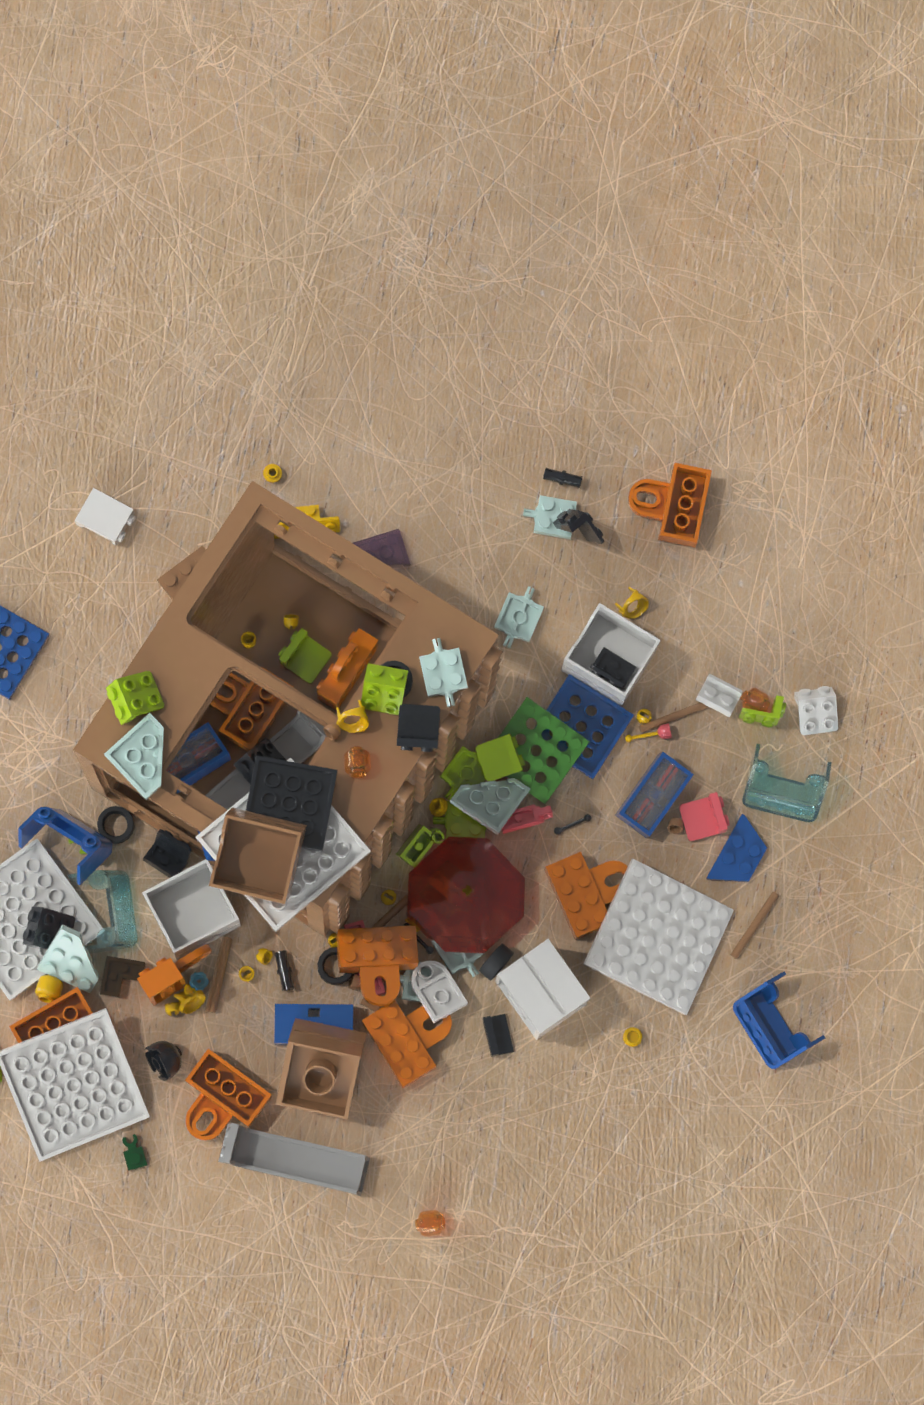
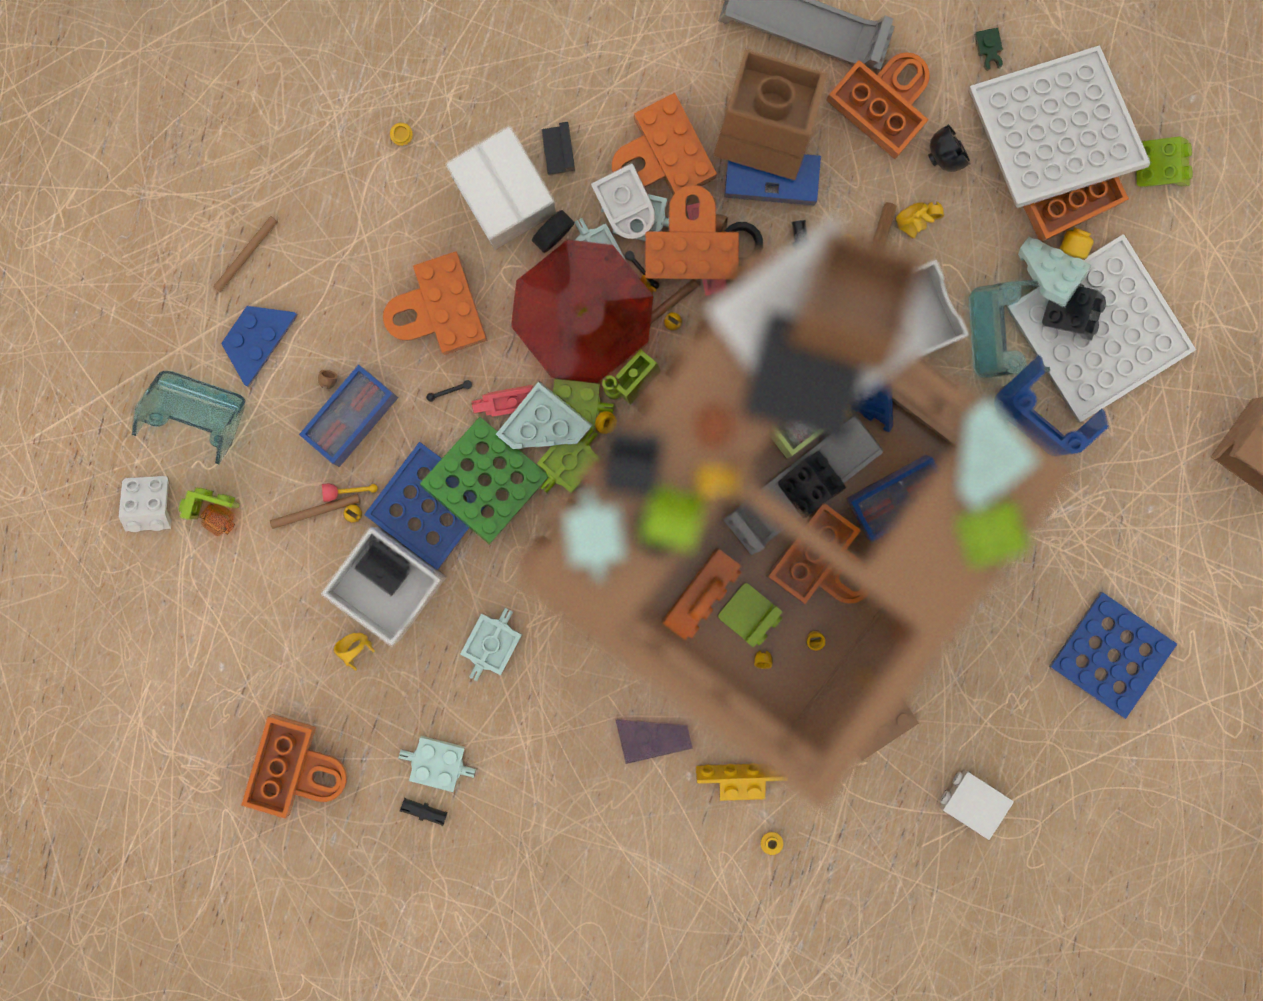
camera: 170 degrees left, 10 degrees up
dark brown plate [100,956,146,998] -> none
orange brick [137,944,212,1006] -> none
medium azure plate [189,972,209,990] -> none
lime bracket [475,733,525,781] -> none
black bracket [553,509,605,544] -> none
white plate [583,859,734,1015] -> none
coral bracket [679,792,730,841] -> none
white bracket [696,674,743,717] -> none
blue windscreen [733,971,825,1069] -> none

